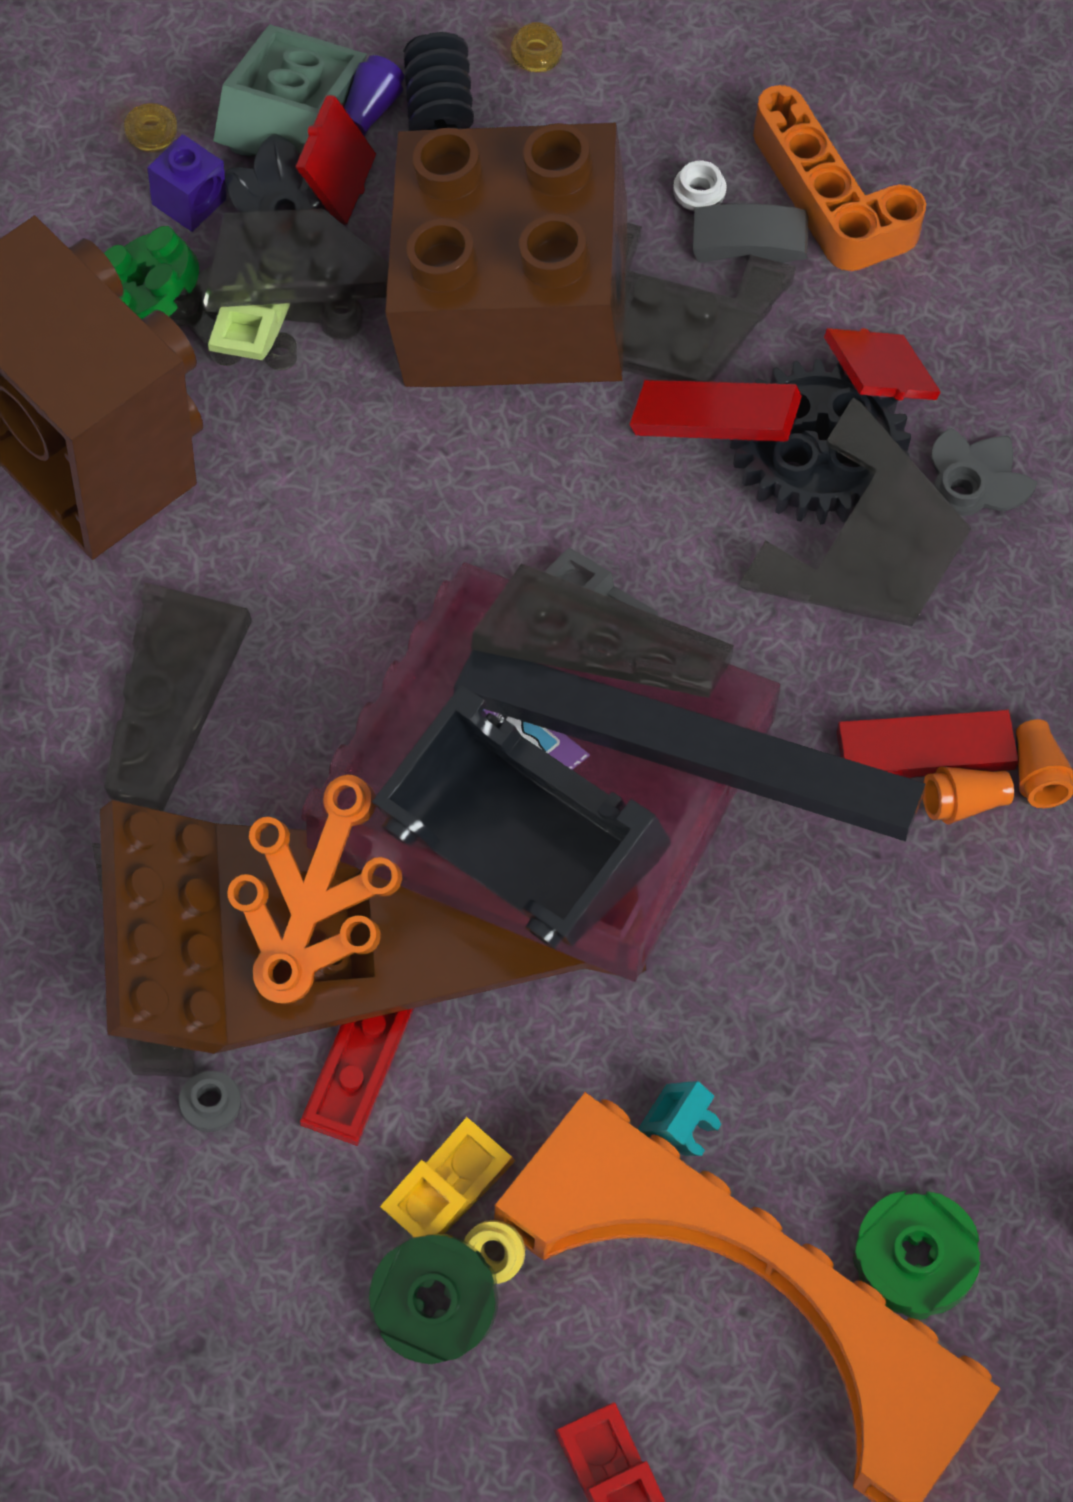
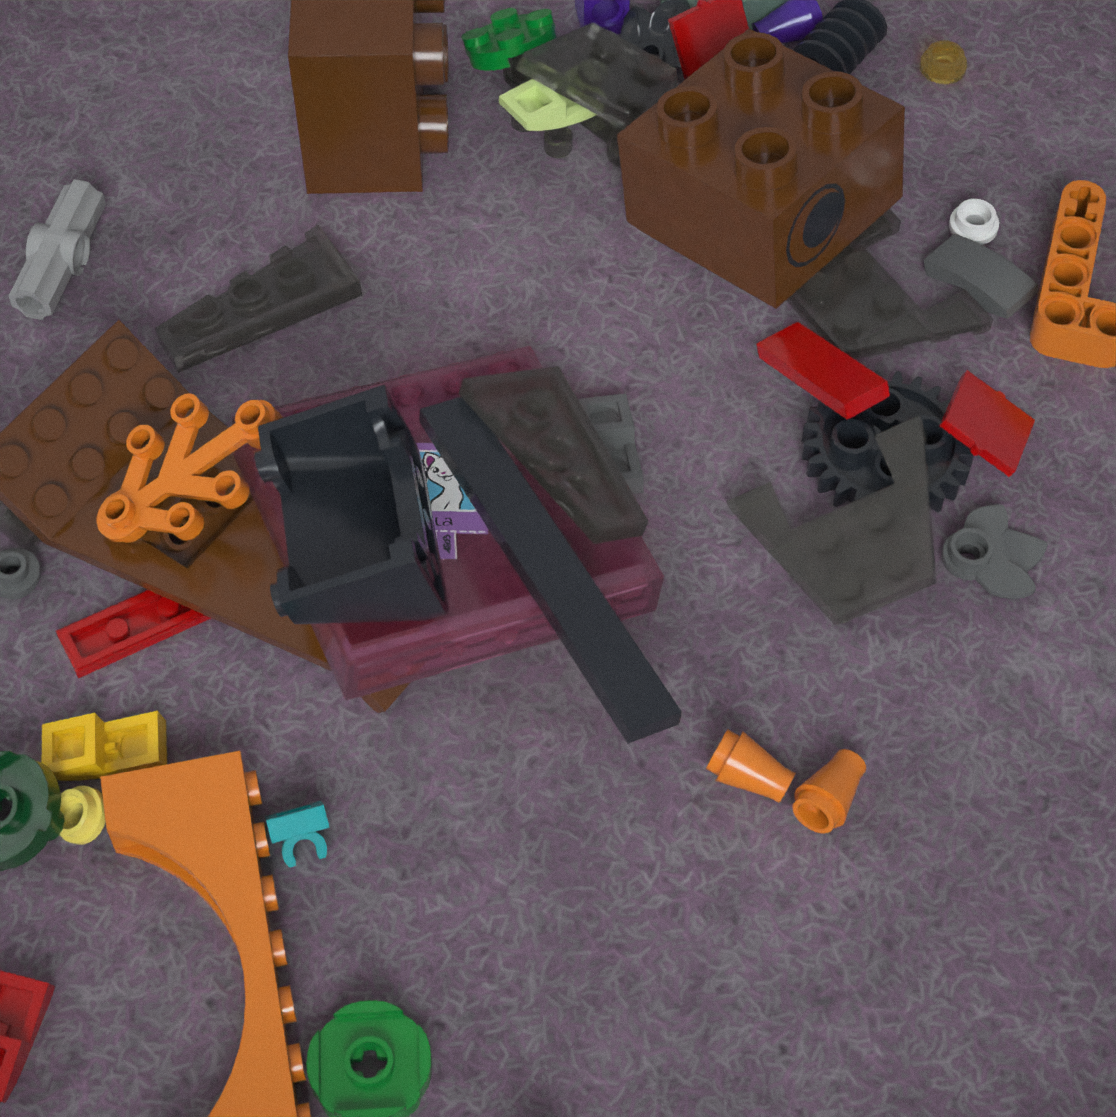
camera: 45 degrees right, 5 degrees down
red tile [836,710,1019,778] -> none

